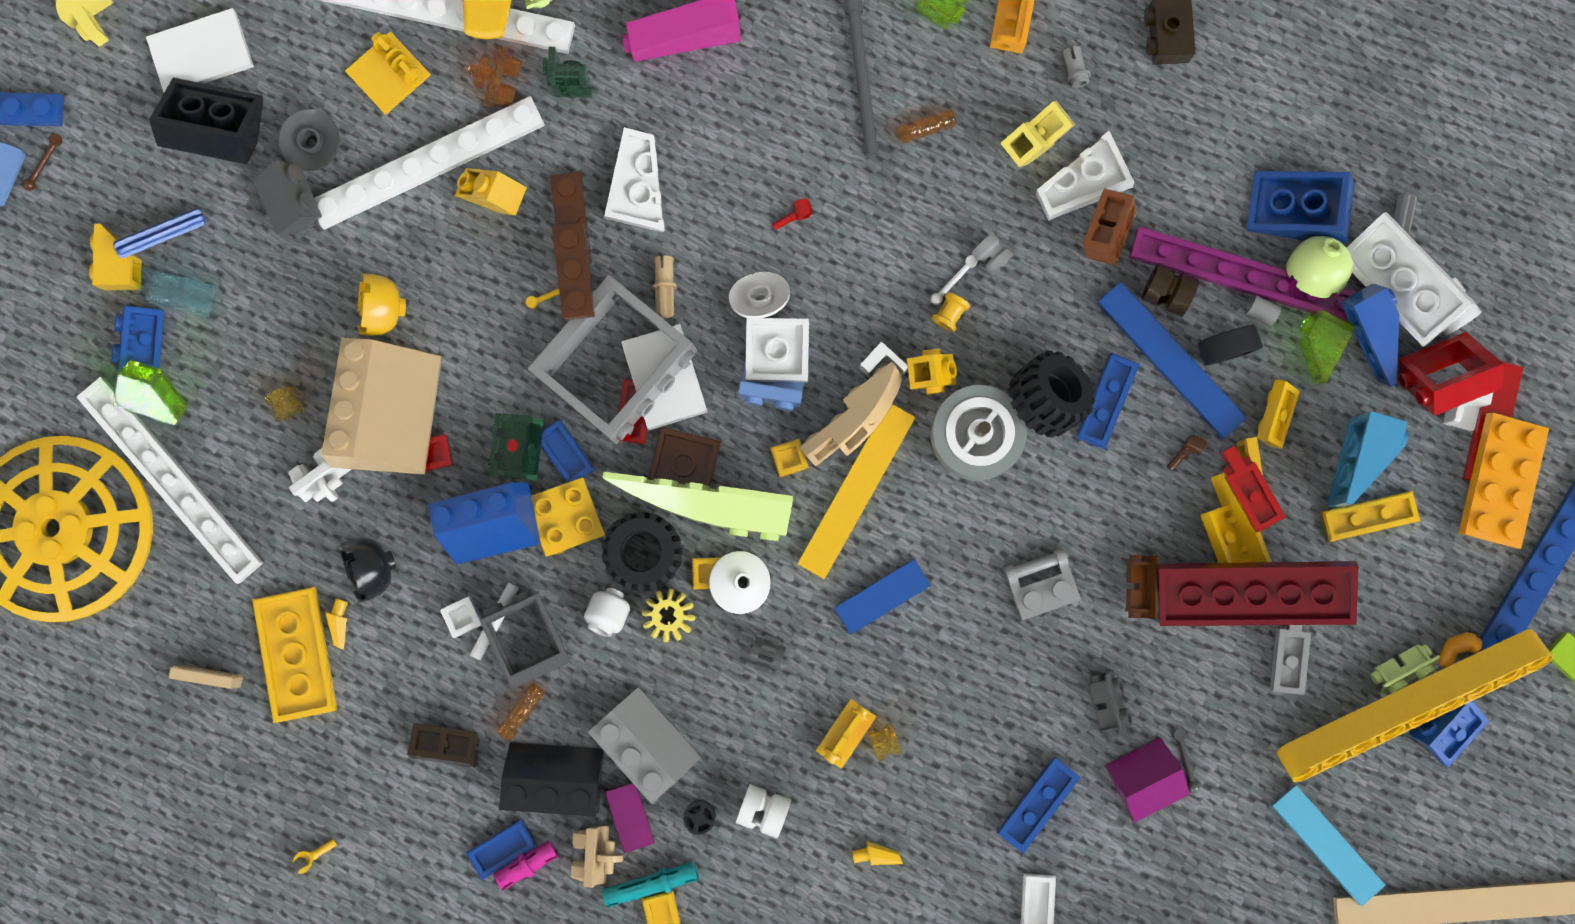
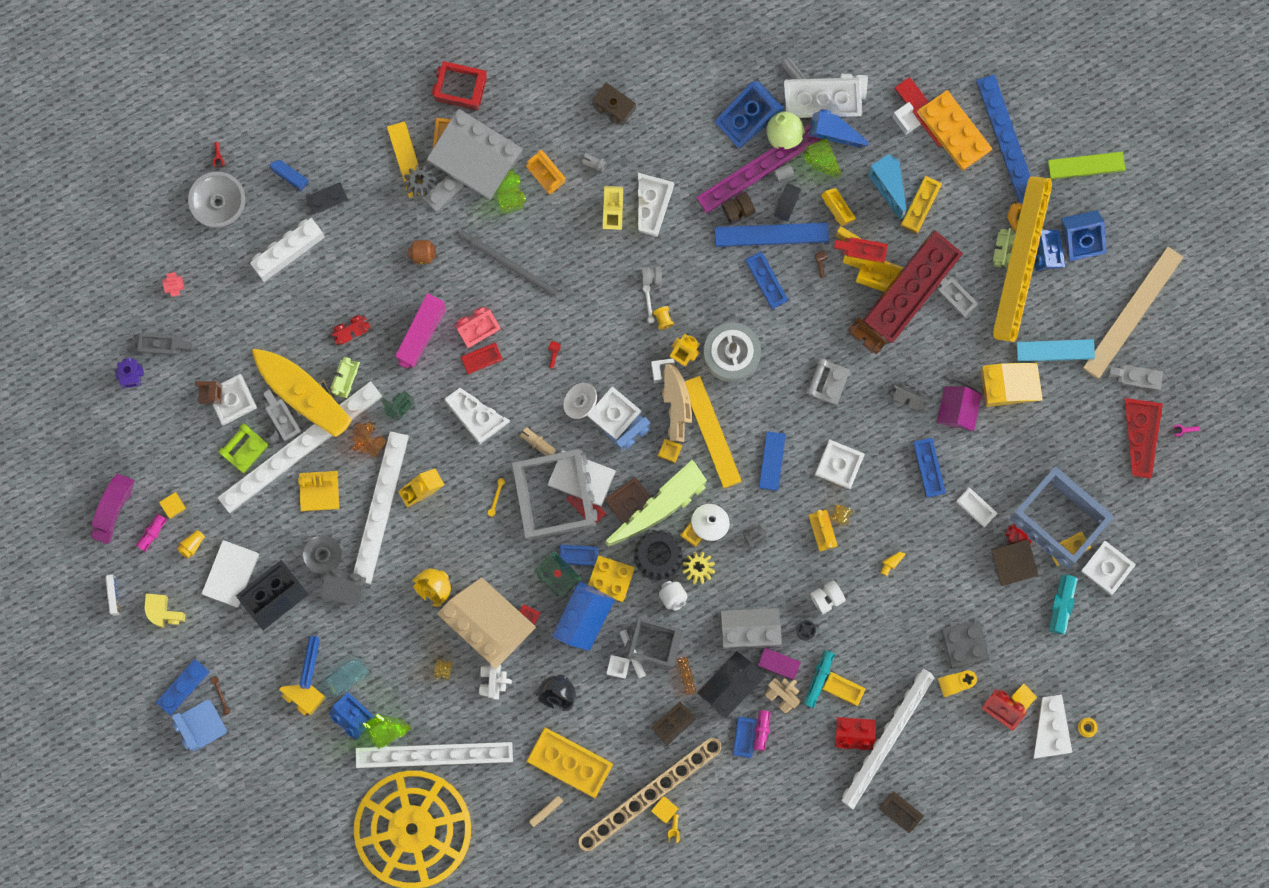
camera: 50 degrees left, 5 degrees down
yellow bar [325,598,348,650] -> none
reddish brown bracket [550,172,595,321] -> none
clear orange axle [897,109,956,144] -> none
black tyre [1009,350,1095,438] -> none
dark orange brick [1083,188,1137,266] -> none
red window [1397,332,1504,416] -> none
none -> coral bracket [454,306,501,348]
none -> red tile [461,342,503,375]
none -> tan beam [579,738,721,852]
none -> yellow tile [651,796,679,823]
none -> white tile [815,439,865,489]
none -> yellow slope [980,363,1042,407]
none -> blue slope [1061,210,1107,261]

